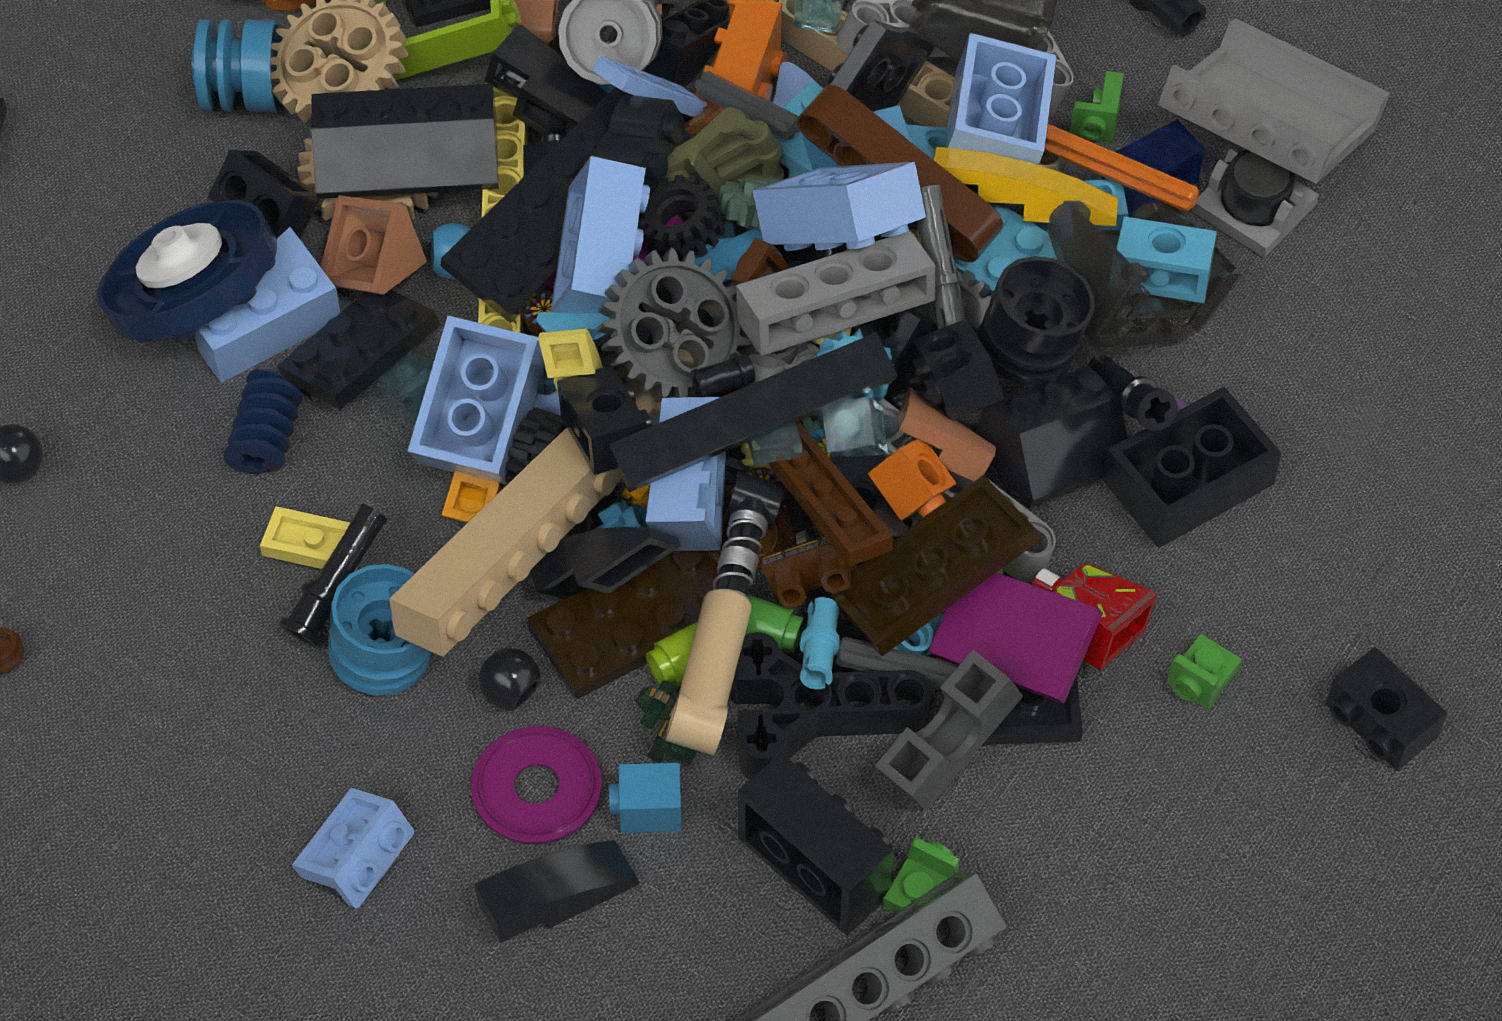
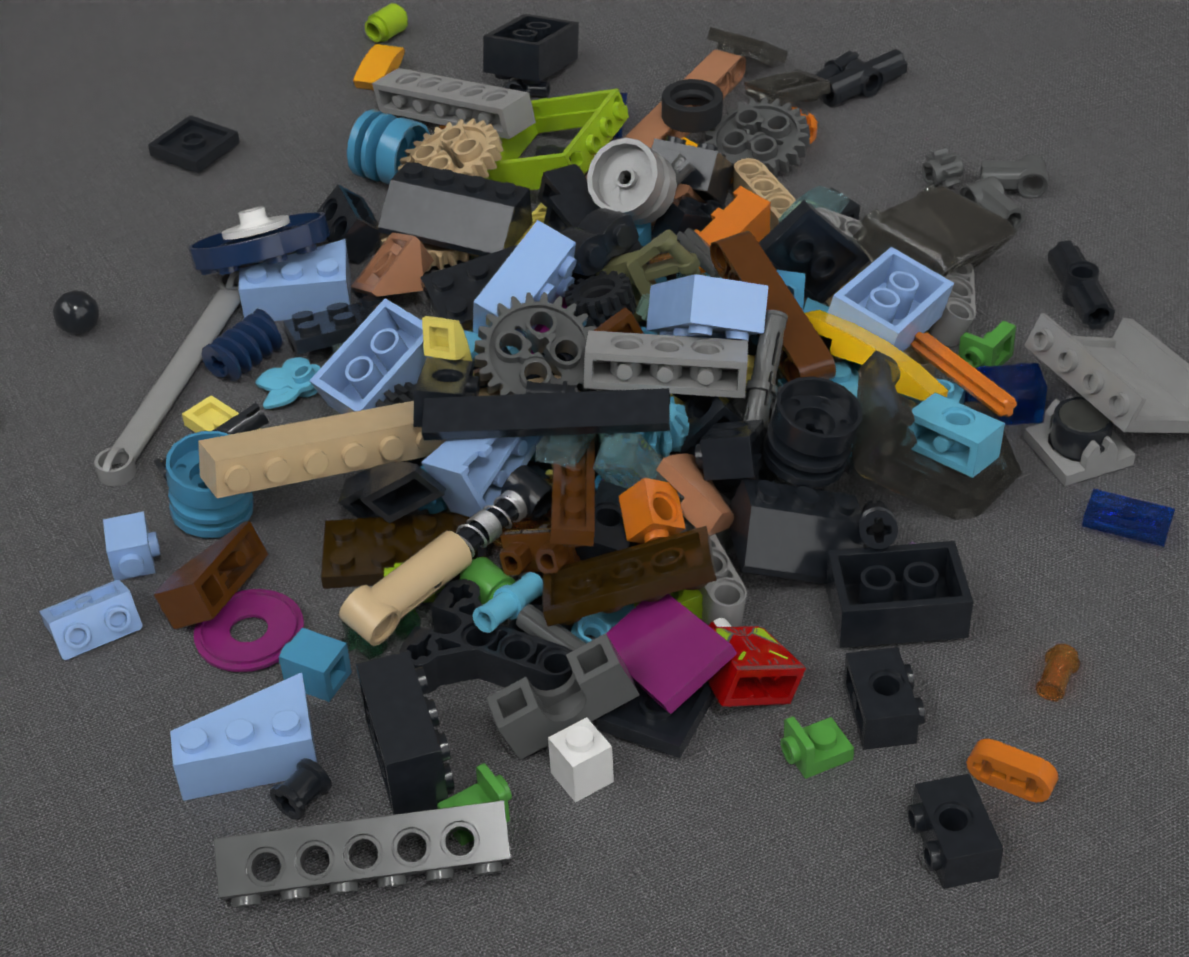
camera: 30 degrees right, 15 degrees down
black slope [475,840,639,943] -> none
black piece [479,647,541,711] -> none
light blue tile [592,56,709,120] -> none
none -> light grey piece [94,270,241,486]
none -> light blue brick [103,511,161,581]
none -> reddish brown slope [154,520,269,629]
none -> light blue wedge [170,672,318,801]
none -> medium azure plate [255,357,321,409]
none -> black bush [270,758,332,820]
none -> white brick [548,717,614,803]
none -> black brick [844,647,925,750]
none -> orange beam [966,739,1059,803]
none -> clear orange pin [1036,644,1080,702]
none -> clear blue plate [1082,488,1175,547]

